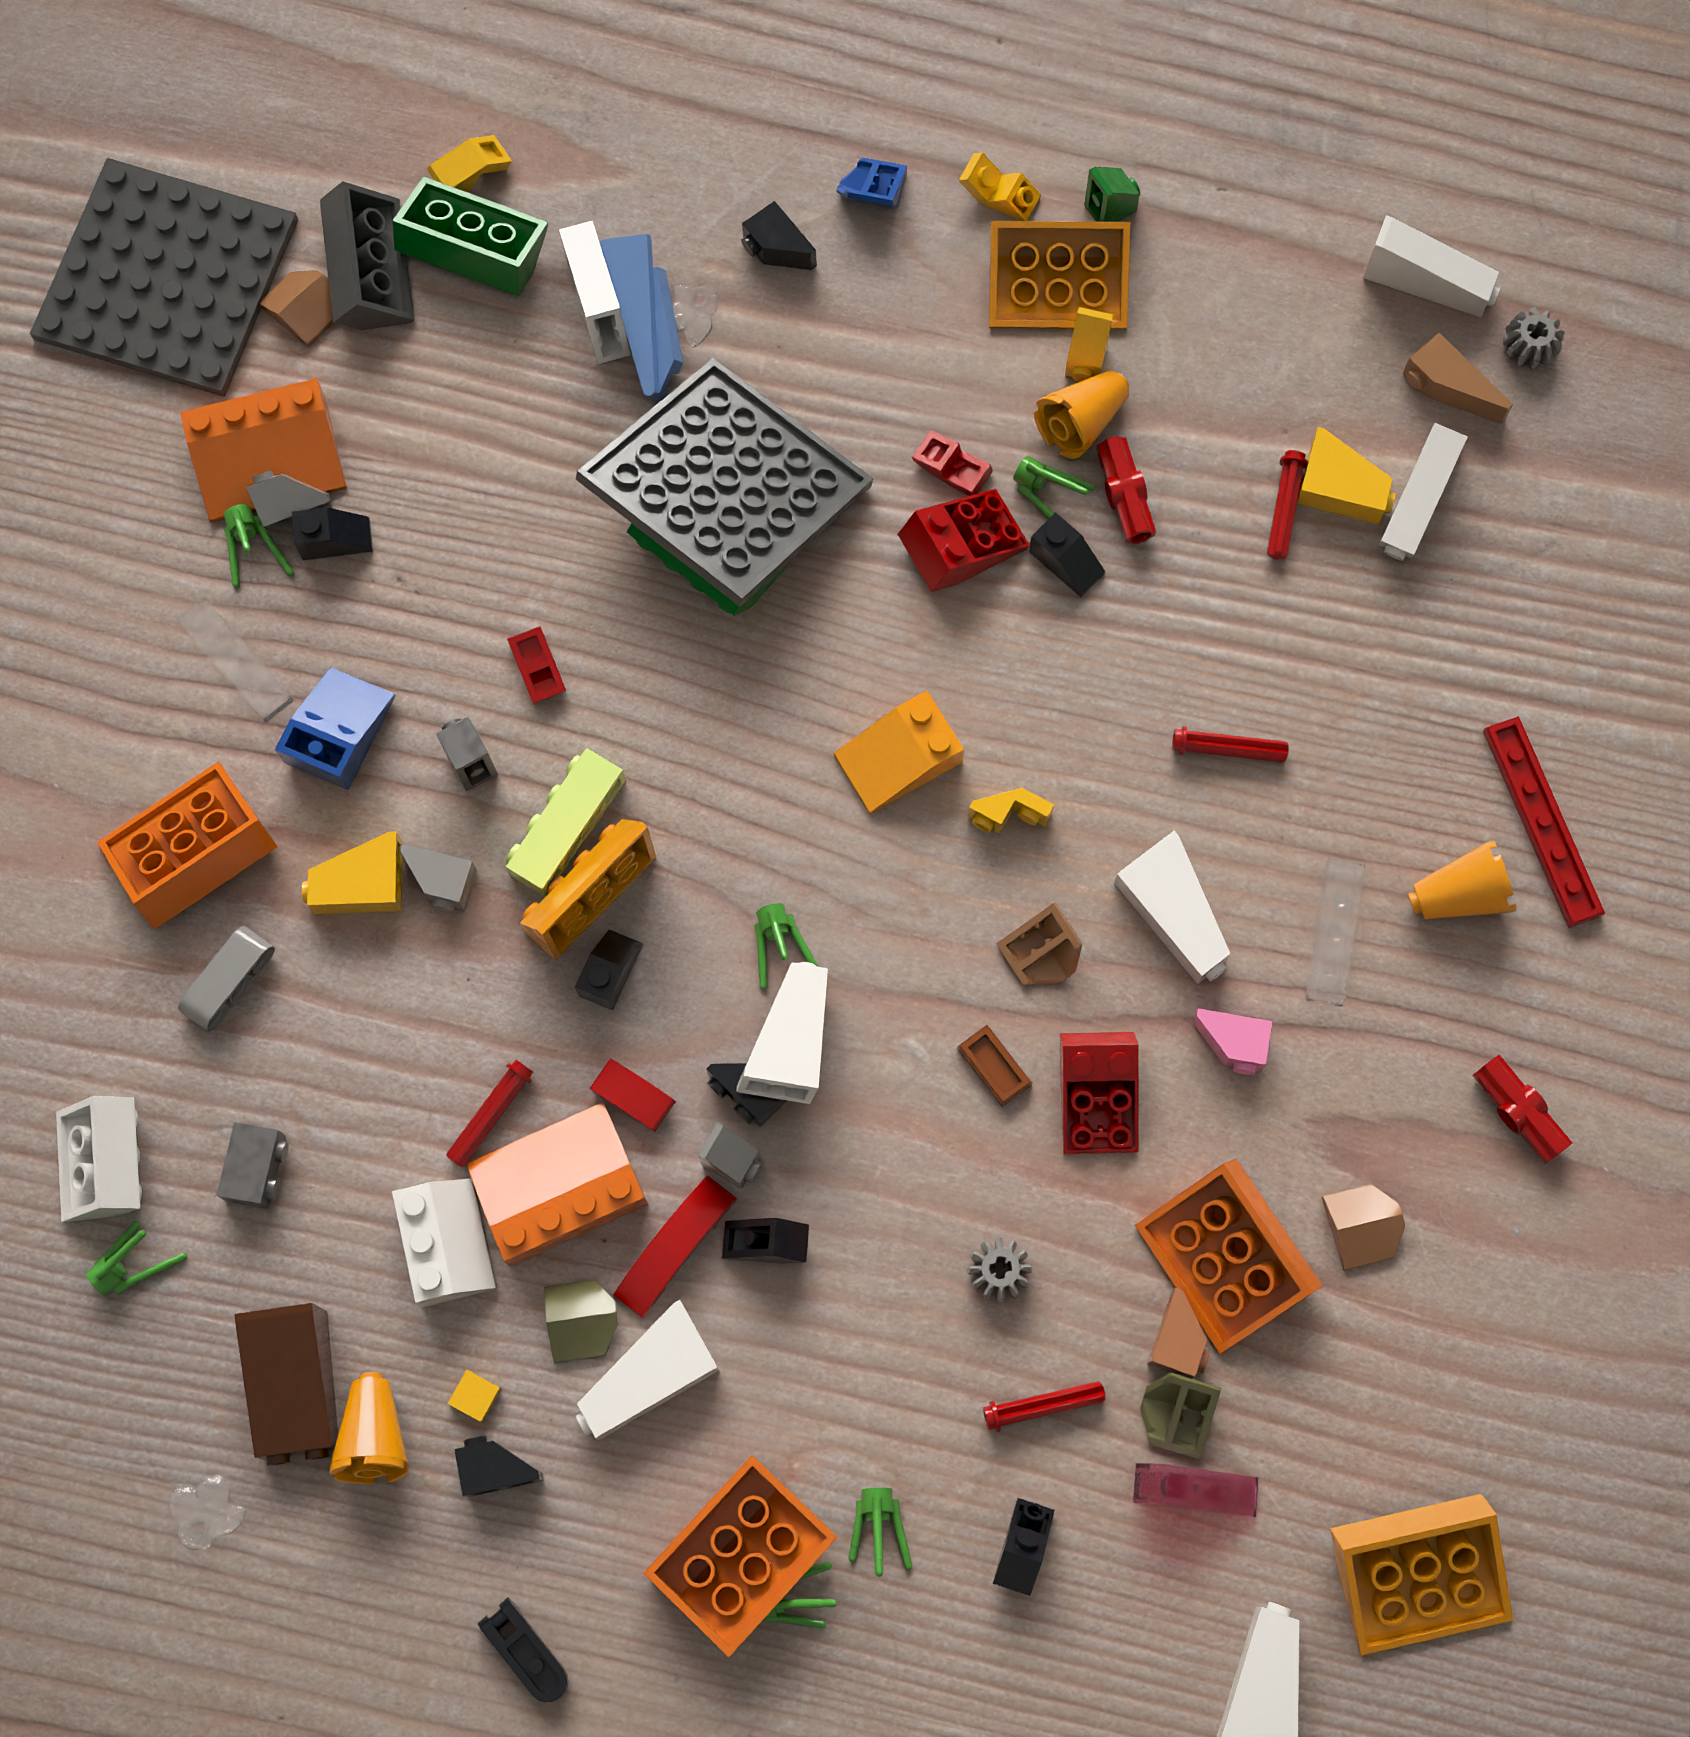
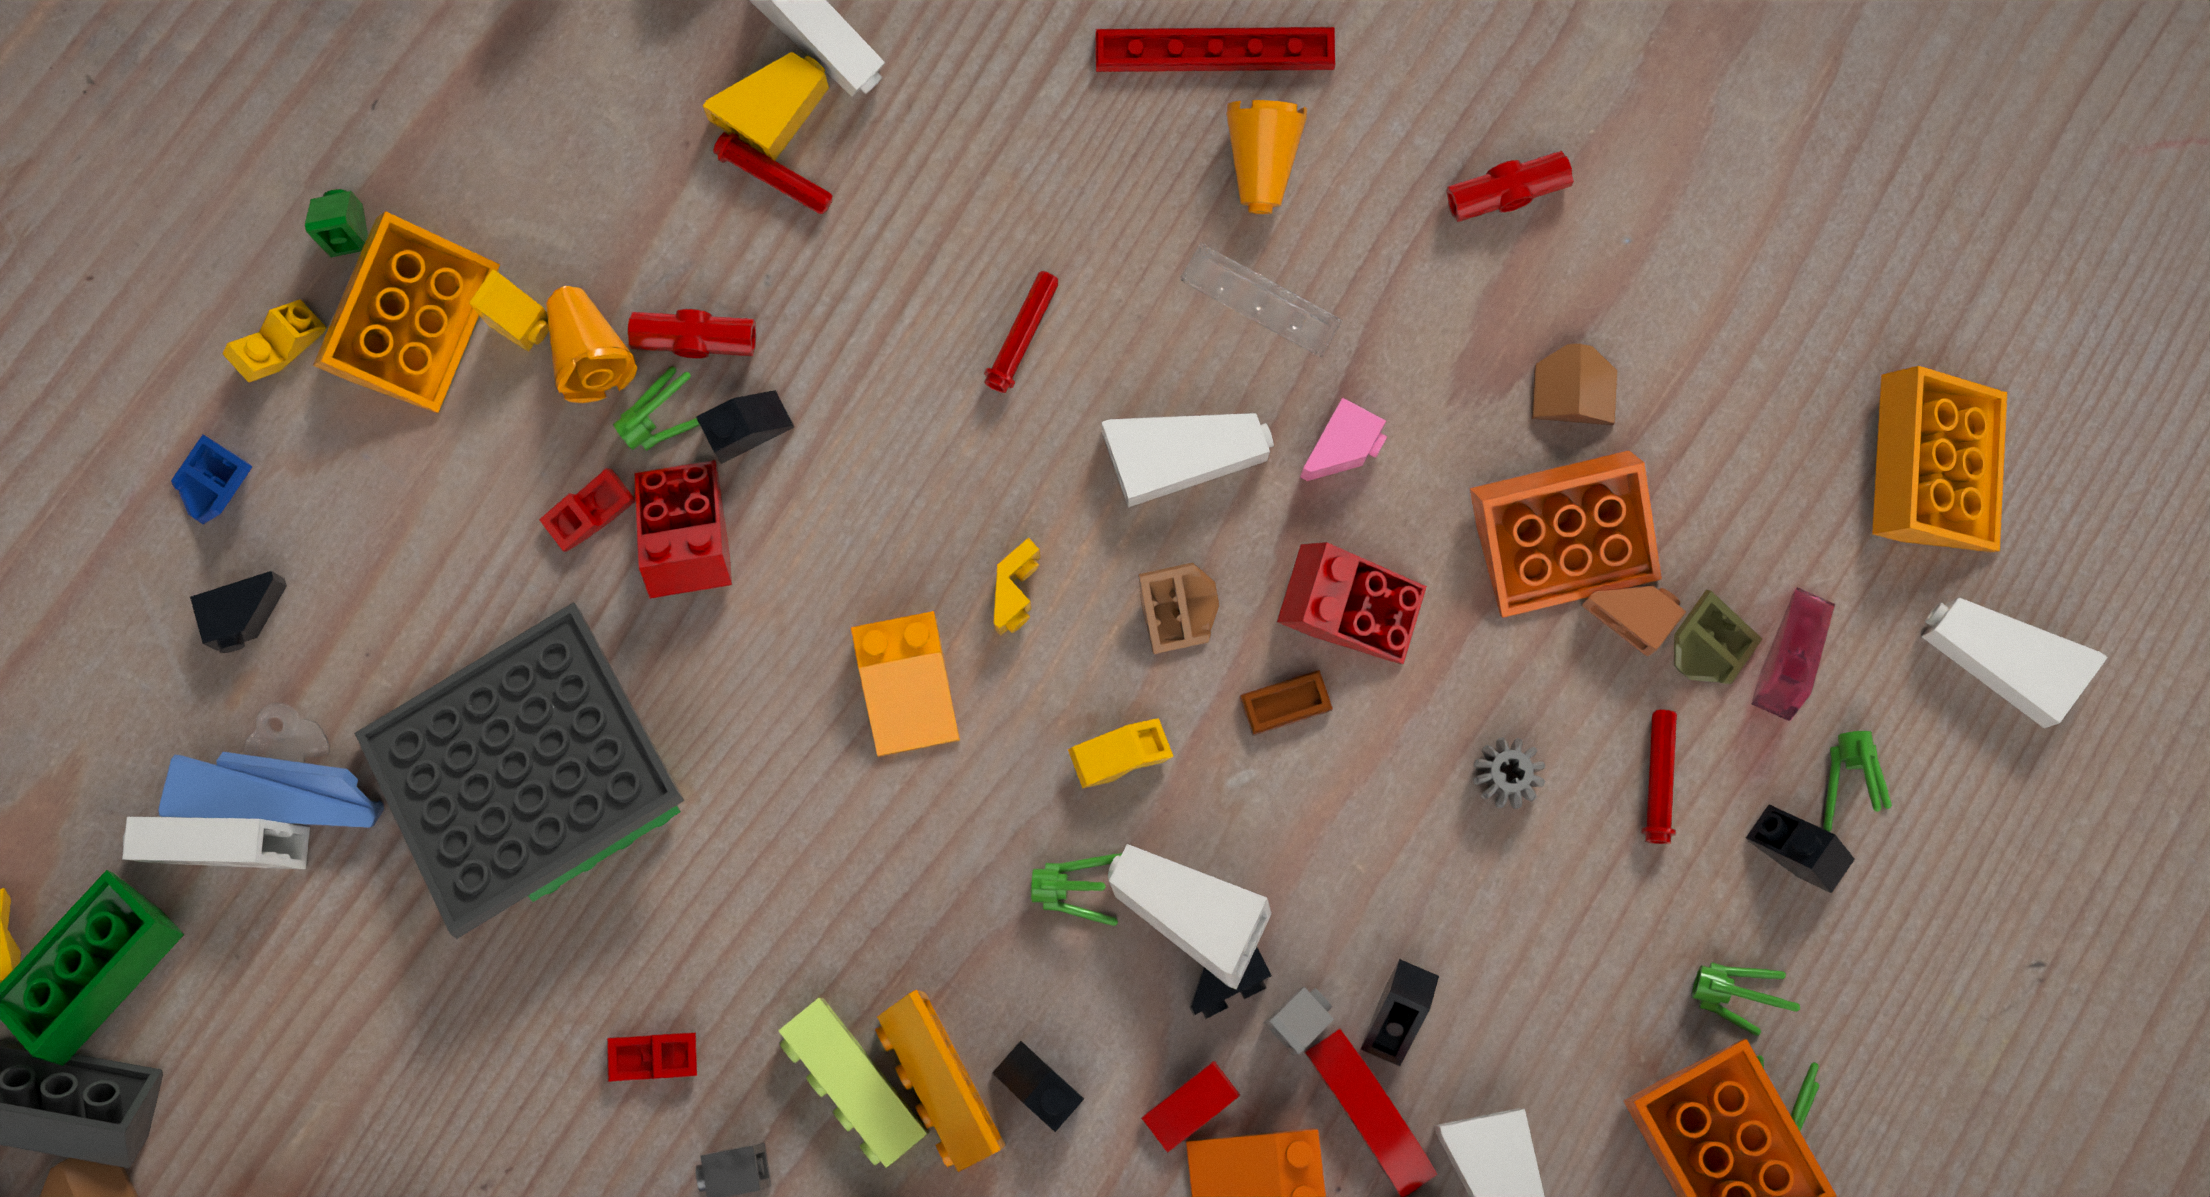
camera: 75 degrees left, 5 degrees up
none -> yellow slope [1068,718,1174,789]
none -> bright green plant [1823,731,1892,832]

